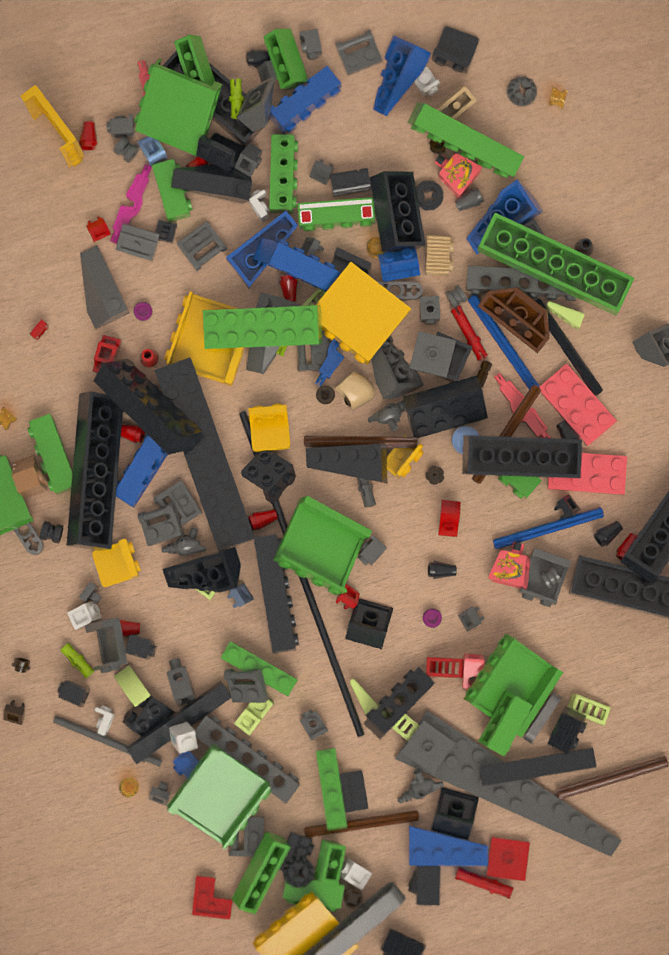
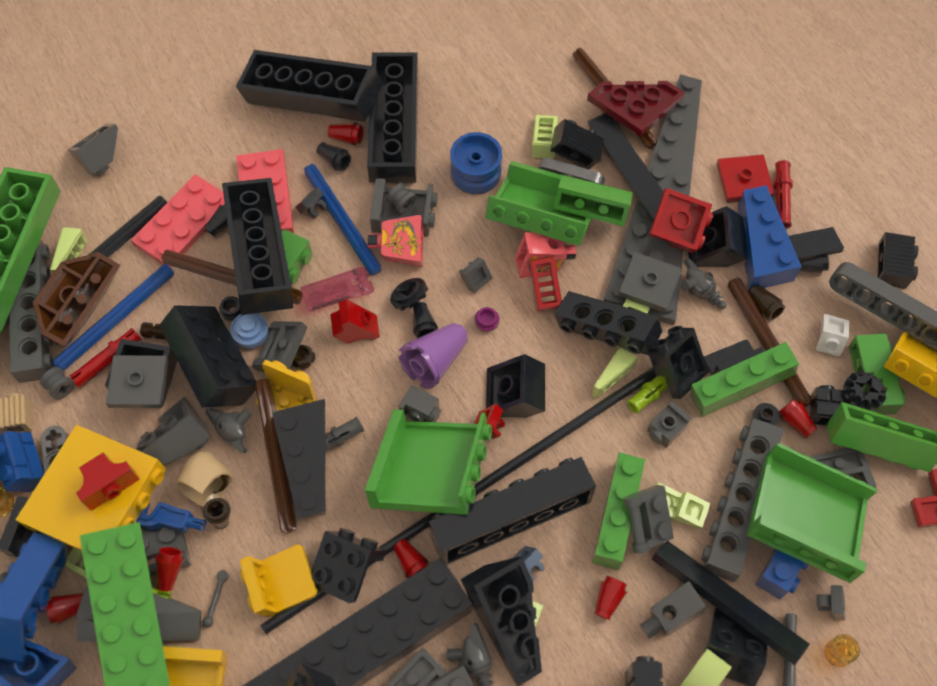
camera: 110 degrees left, 20 degrees down
white brick [169,722,198,754] -> none
bright green brick [314,839,347,884] -> none
dark brown wheel [343,888,363,909] -> none
dark grey brick [420,296,440,325] -> none
coral piece [494,373,551,438] -> none
none -> red brick [76,452,140,511]
none -> red cone [155,547,184,591]
none -> dark grey hinge [202,570,229,628]
none -> black plate [219,296,241,321]
none -> dark grey plate [252,321,308,372]
none -> clear pink plate [300,267,374,312]
none -> black gear [390,278,428,311]
none -> medium lavender cone [399,323,468,389]
none -> blue wheel [450,132,502,194]
none -> dark red plate [587,81,685,137]
none -> red cone [594,576,627,620]
none -> lime pin [626,376,668,414]
none -> black plate [648,326,709,399]
none -> red plate [649,188,713,253]
none -> dark brown cone [749,284,785,320]
none -> black plate [753,403,780,426]
none -> red cone [779,399,818,438]

